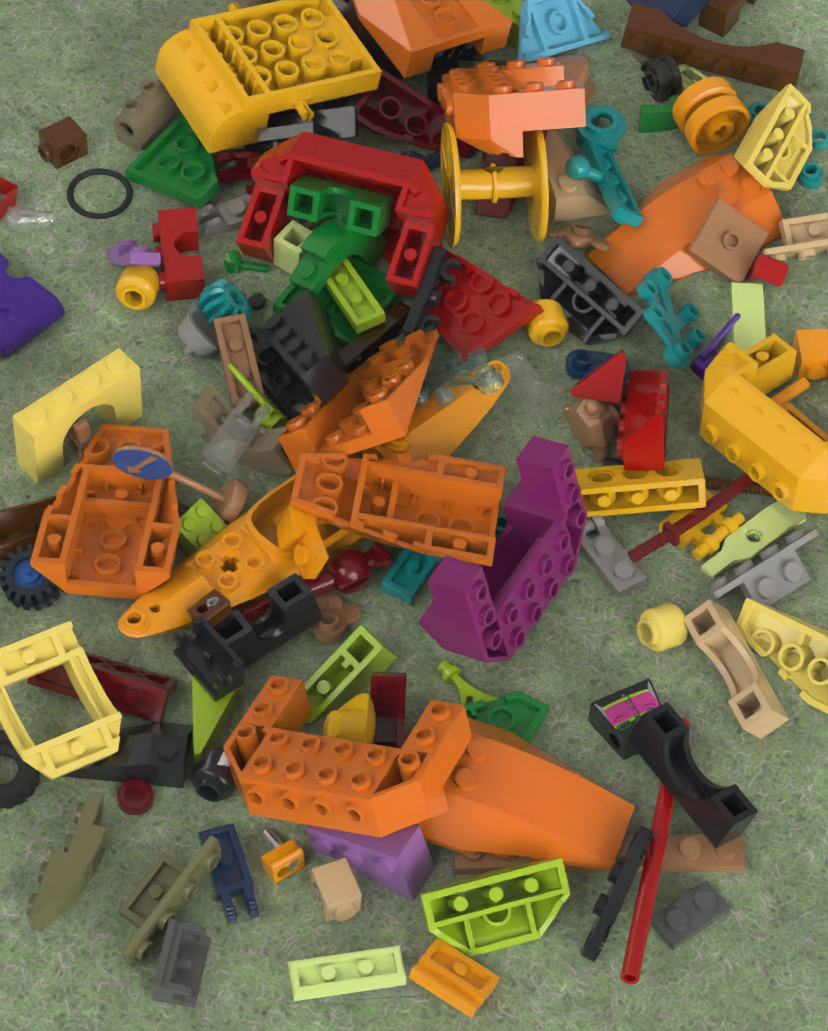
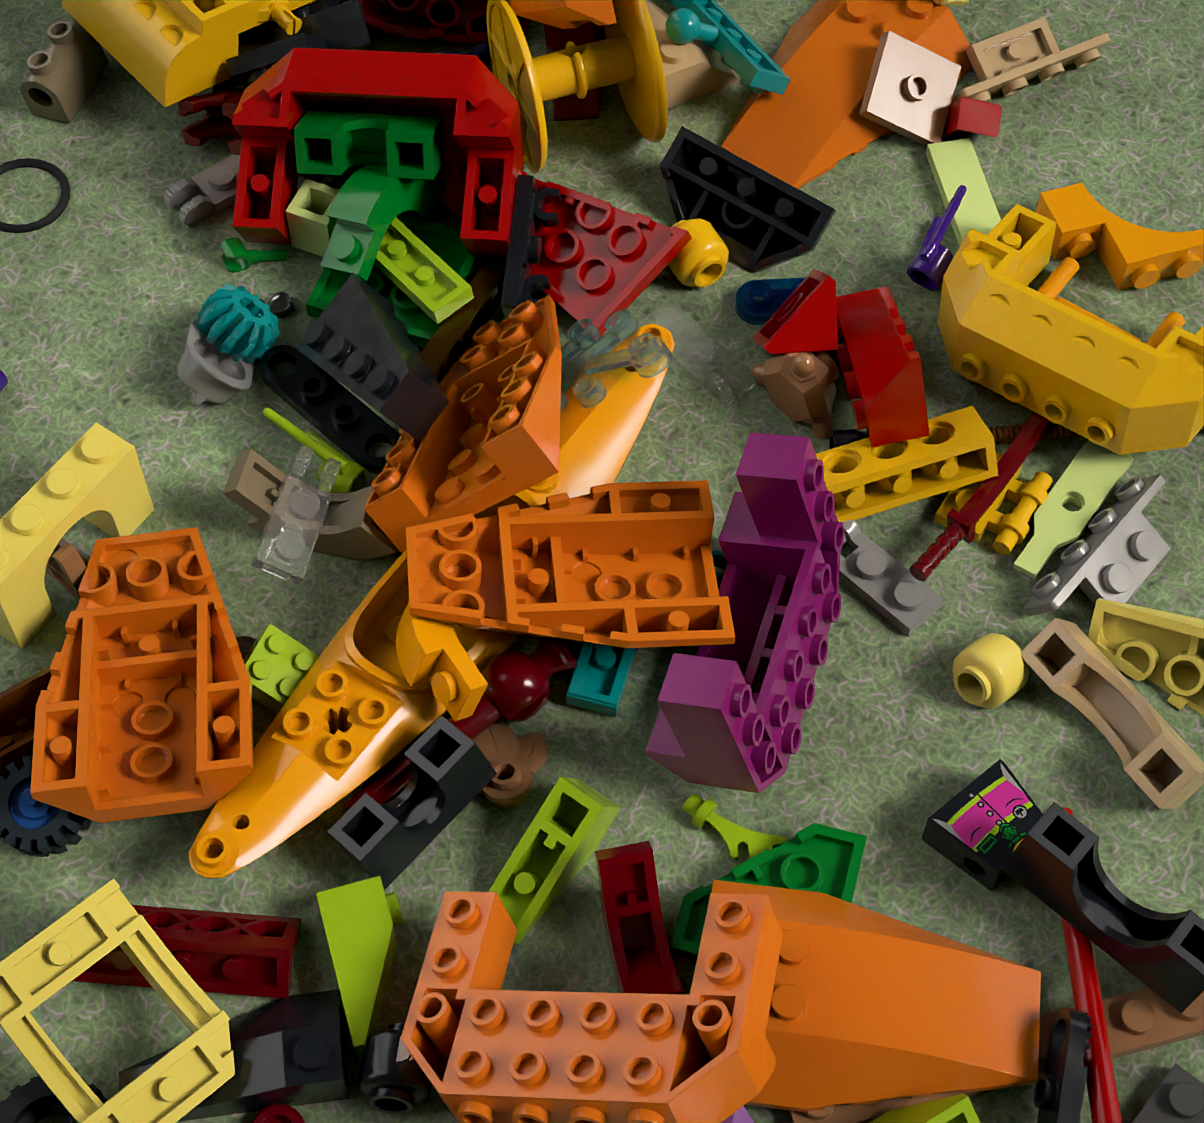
camera: 10 degrees left, 5 degrees up
medium lavender slope [106,240,161,267] -> none
medium nougat piece [112,445,248,525] -> none
yellow head [115,266,159,311] -> none
green plate [125,115,219,209] -> none
red arch [152,207,205,301] -> none
black hinge [173,615,244,702] -> none
reddish brown piece [187,589,233,628] -> none
medium nougat plate [213,314,265,411] -> none
yellow hat [322,693,376,744] -> none
medium nougat plate [547,223,610,251] -> none
teal plant [636,267,707,369] -> none

